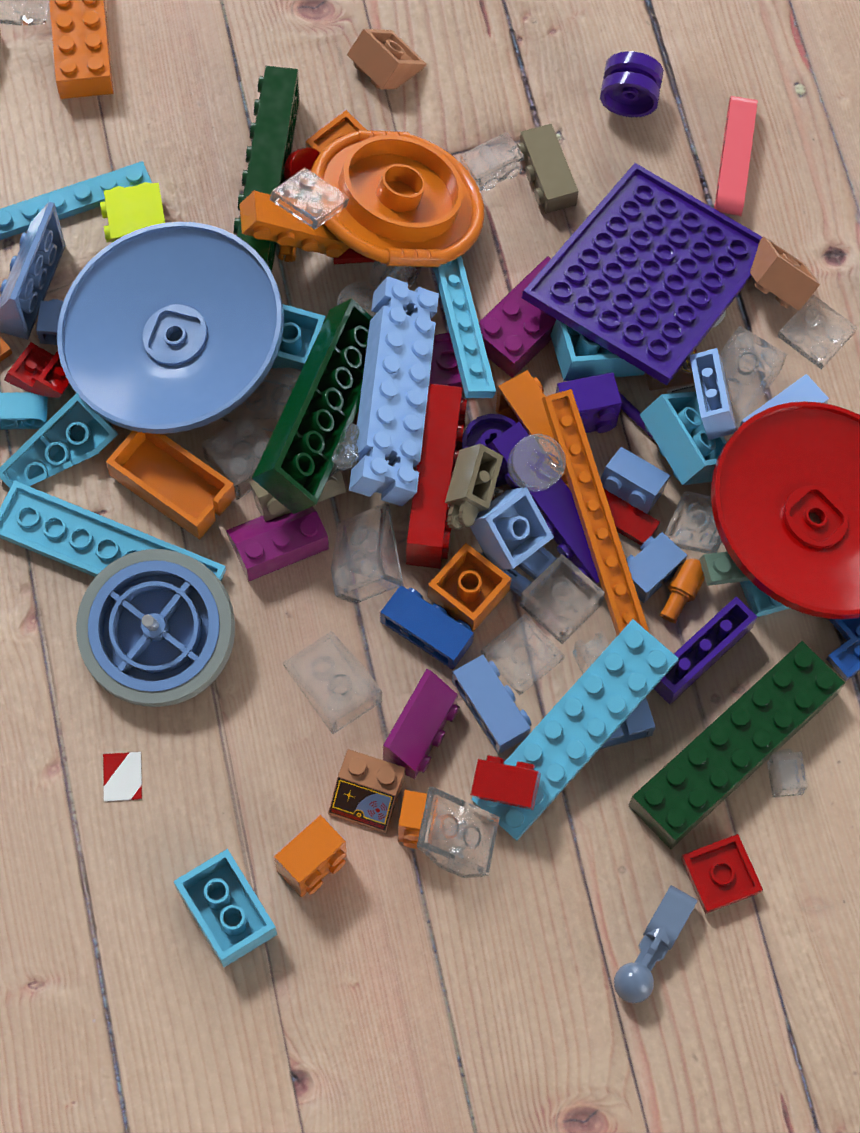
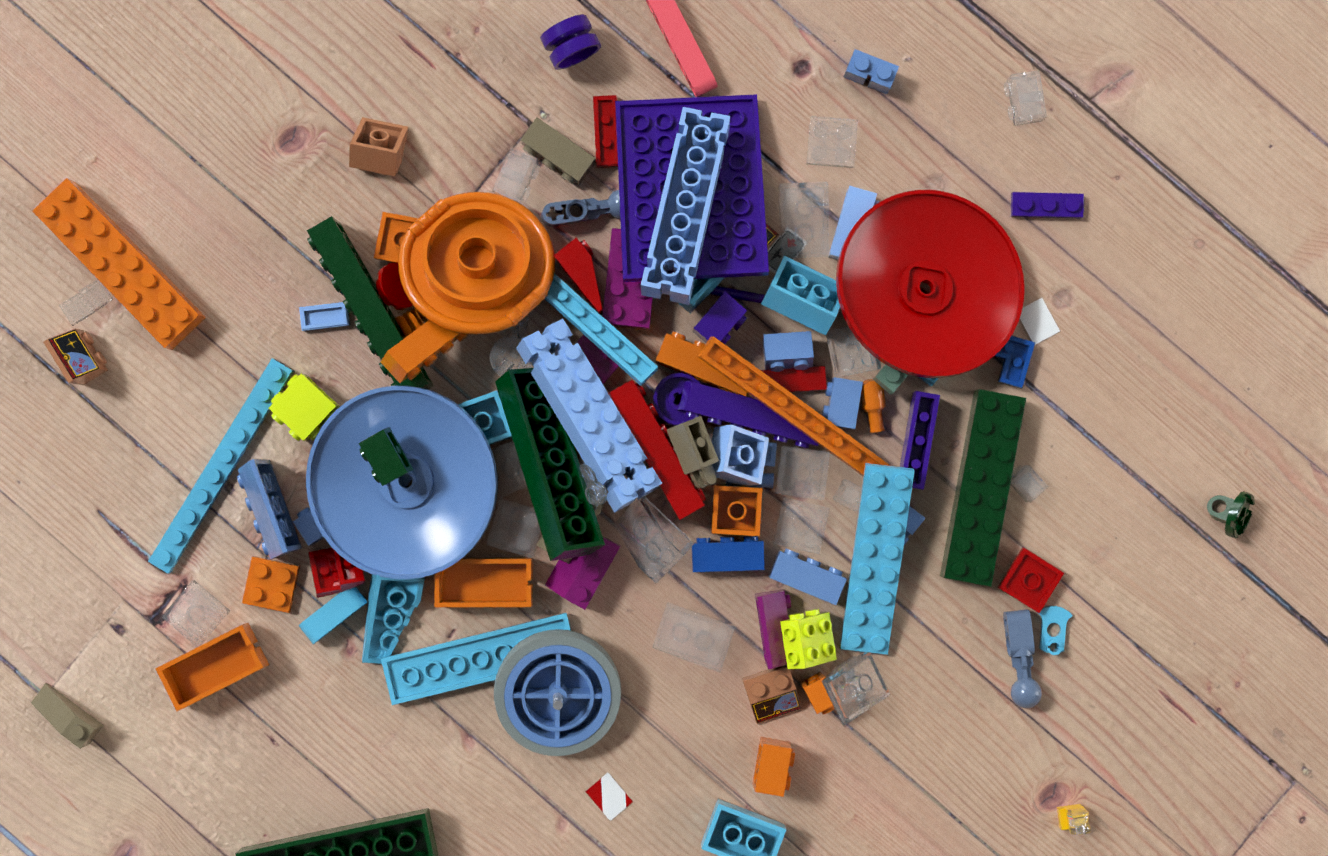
camera: 35 degrees left, 20 degrees up
clear plate [270,168,350,230] -> none
red brick [470,755,541,810] -> none
clear head [508,434,566,492] -> none
light blue brick [689,348,736,440] -> none
nougat slope [750,236,820,311] -> none
none -> light blue tile [299,302,350,331]
none -> dark green brick [358,427,414,486]
none -> sand blue beam [541,190,620,227]
none -> red slope [554,237,603,315]
none -> red tile [593,95,618,168]
none -> light blue brick [641,107,730,305]
none -> neon yellow brick [780,609,837,669]
none -> medium azure piece [1038,606,1073,655]

